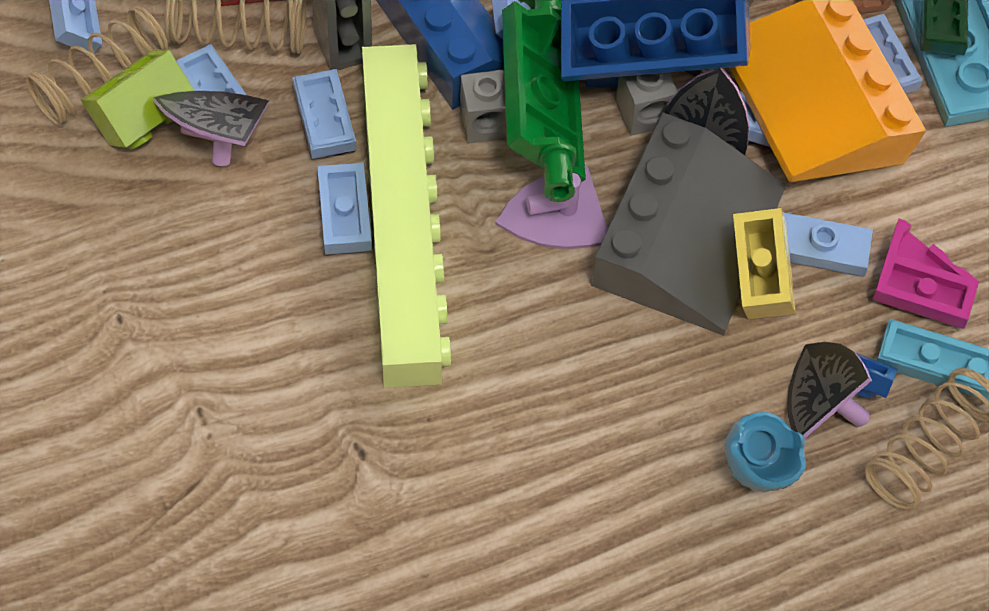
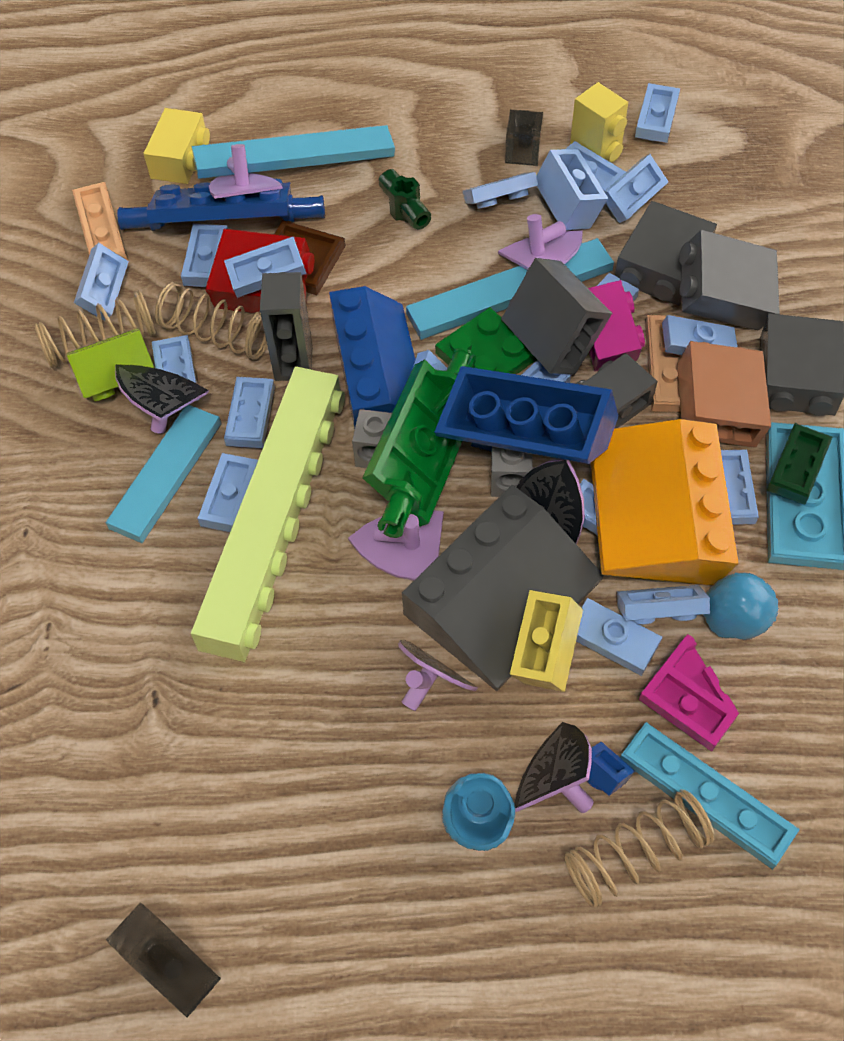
camera: 25 degrees right, 0 degrees up
none -> medium azure tile [105,405,221,543]
none -> lavender shield [398,640,478,711]
none -> light blue plate [617,585,710,624]
none -> dark azure hair [703,573,779,640]

